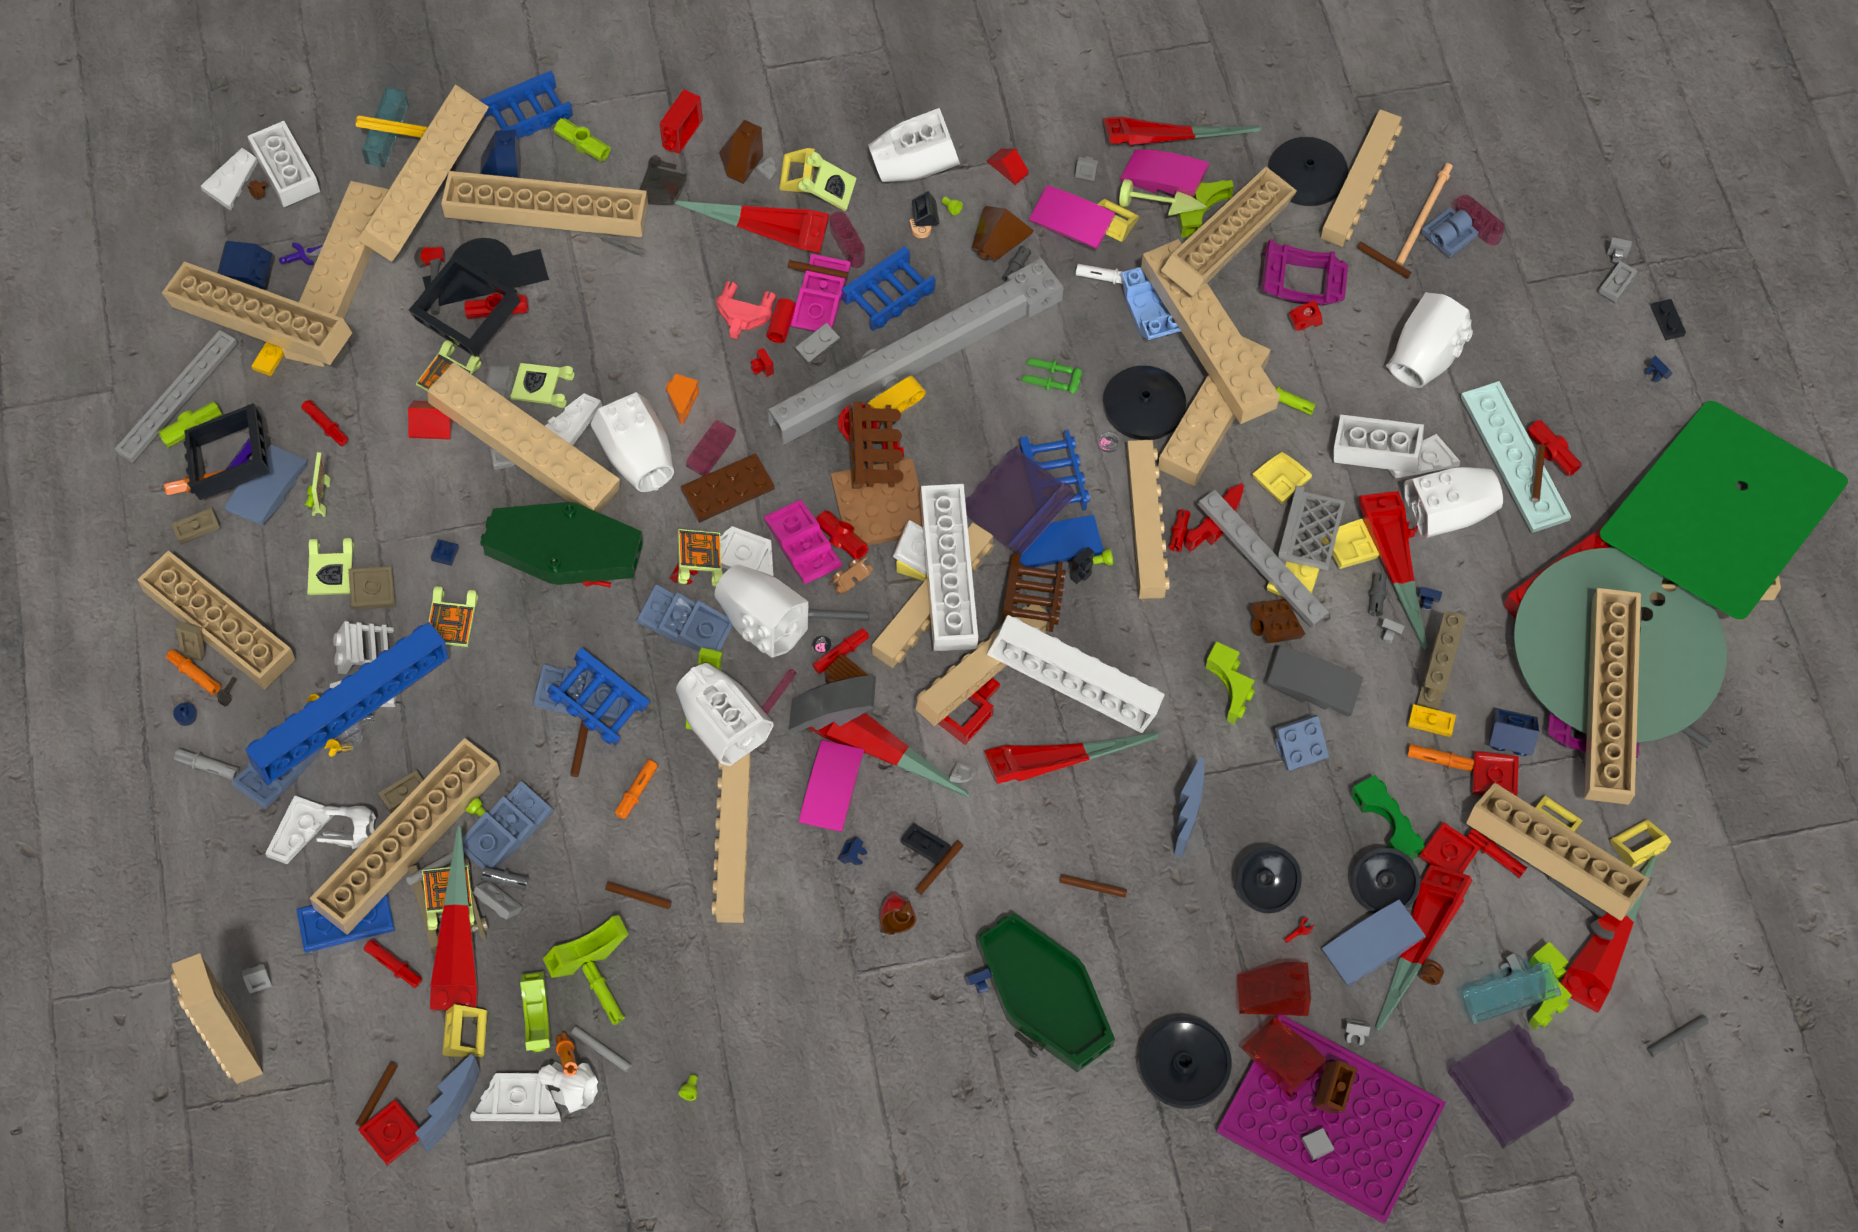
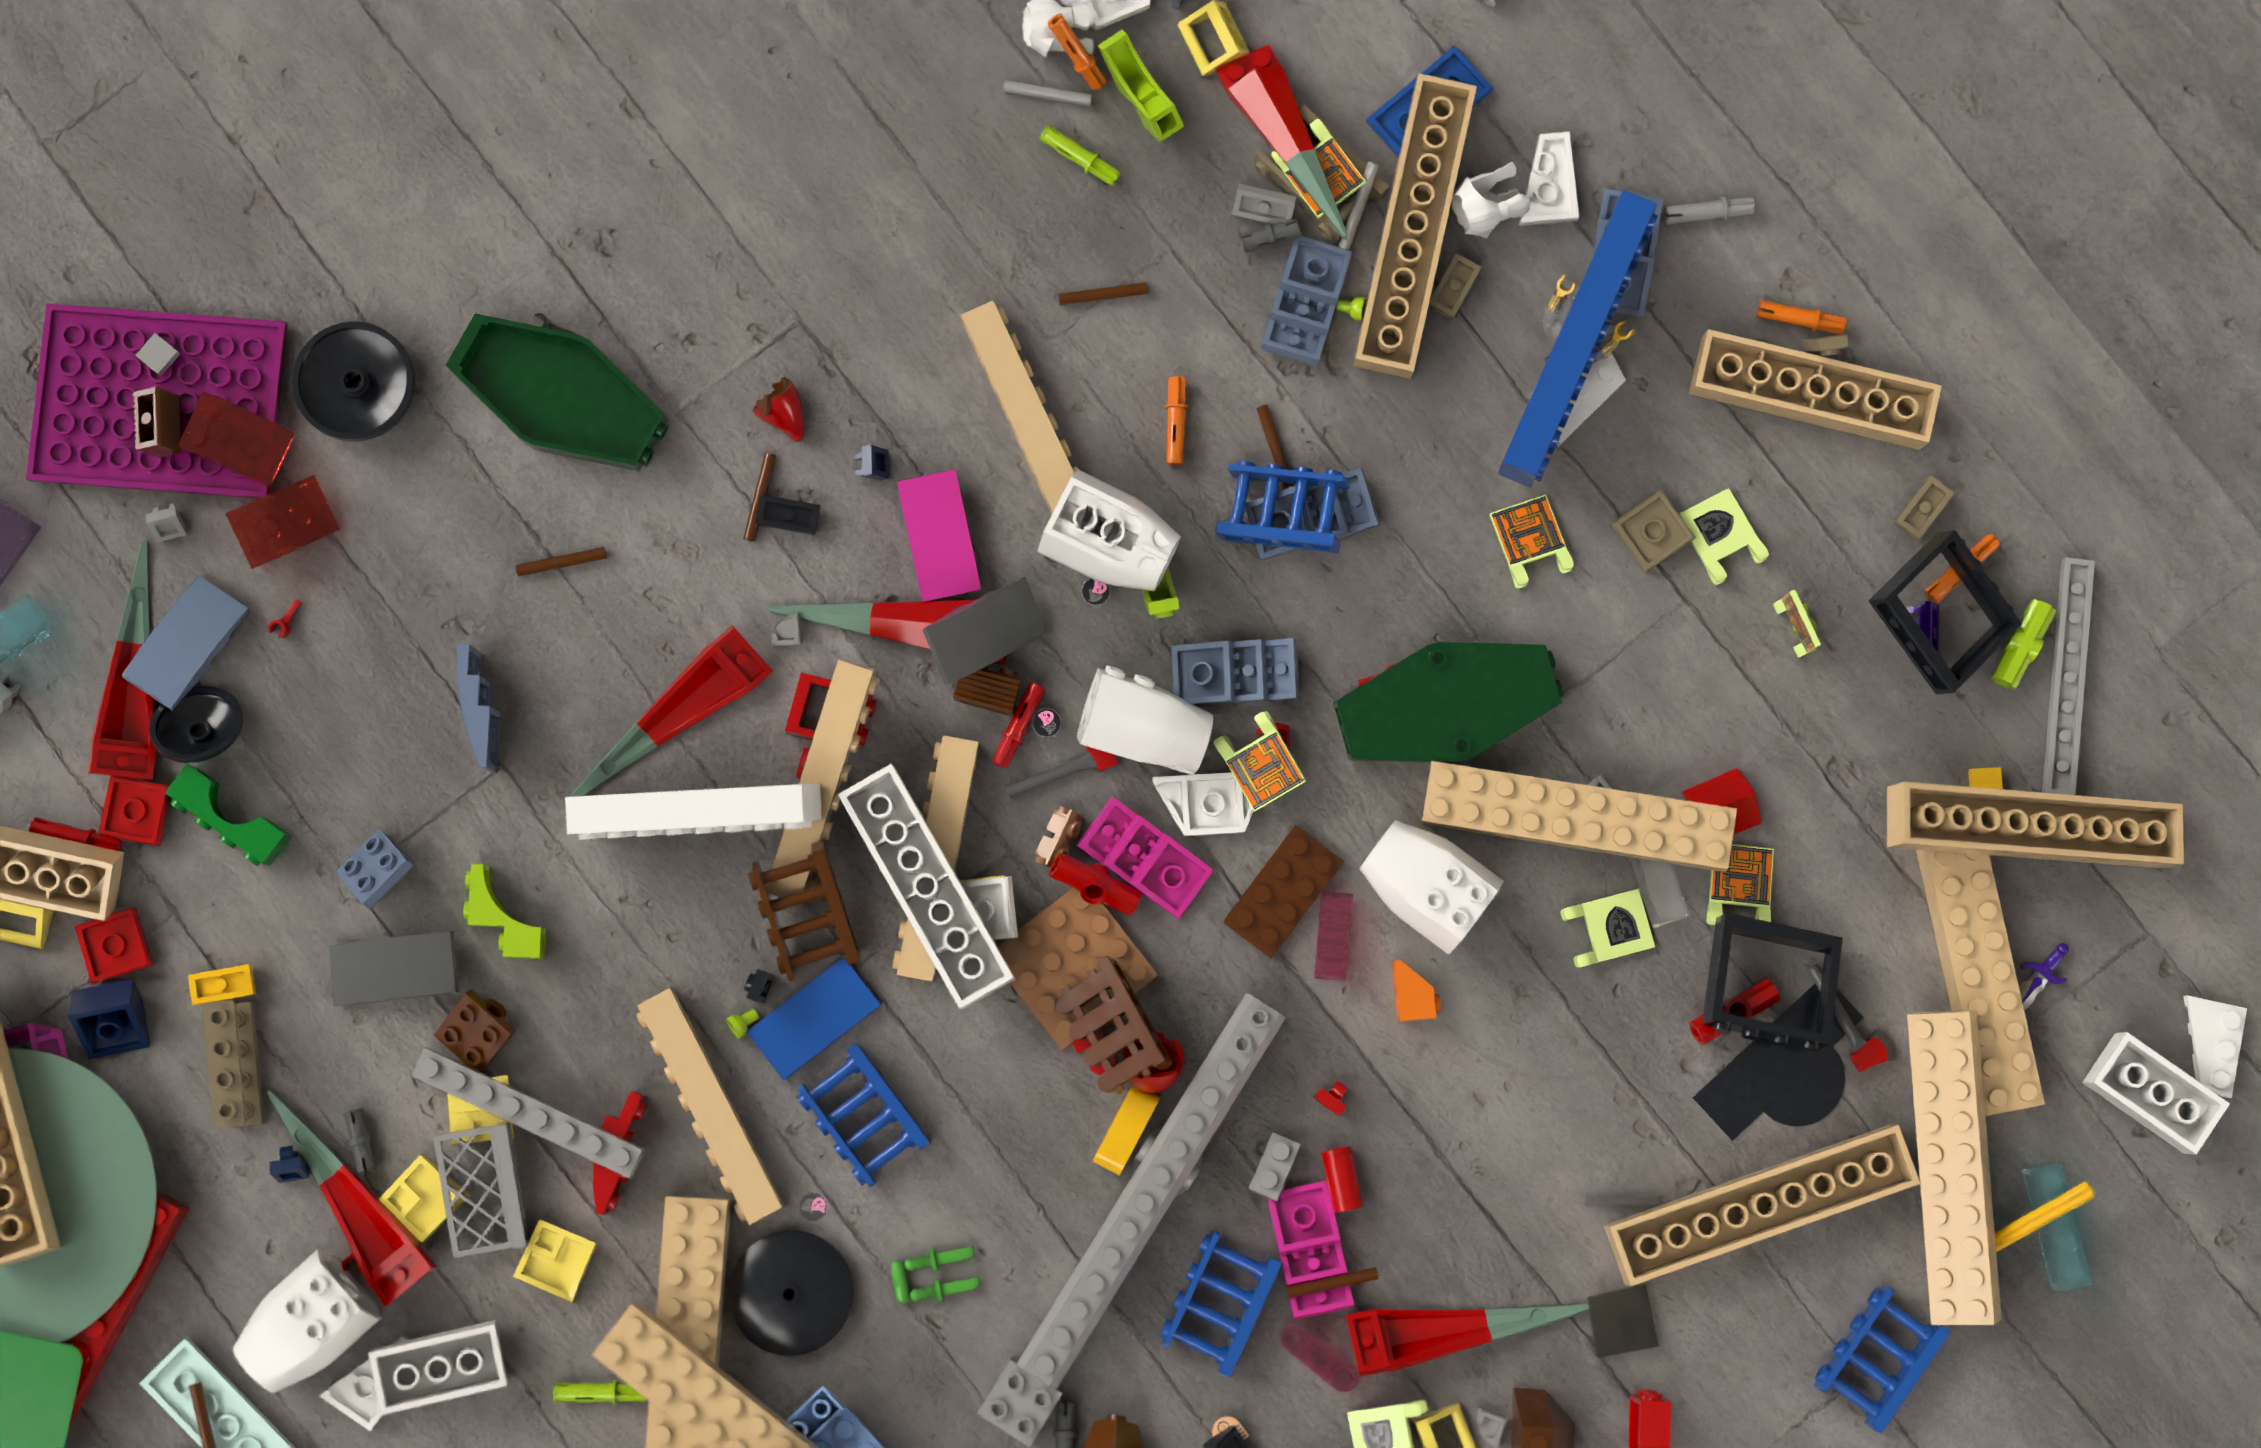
camera: 150 degrees right, 20 degrees up
dark blue tile [173,703,197,726] -> none
dark blue slope [217,241,273,289] -> none
clear smoke hand [217,677,237,707] -> none
sand blue slope [225,445,308,525] -> none
reddish brown tile [247,179,268,200] -> none
red axle [301,400,348,446] -> none
white plate [333,621,394,674] -> none
red axle [364,939,422,988] -> none
dark blue tile [431,539,459,566] -> none
dark blue slope [480,130,521,178] -> none
lime arch [543,915,629,978] -> none
white wing [545,393,603,446] -> none
lime piece [554,118,611,162] -> none
clear smoke hand [648,155,677,170] -> none
lime piece [678,1075,698,1101] -> none
coral connector [715,281,776,340] -> none
clear pink bar [762,669,797,714] -> none
dark blue tile [964,968,992,994] -> none
clear purple panel [965,446,1075,555] -> none
red pin [1169,509,1191,552] -> none
black dish [1236,846,1302,913] -> none
light grey tile [1381,618,1405,644] -> none
orange axle [1407,744,1474,771] -> none
reddish brown tile [1419,960,1444,985] -> none

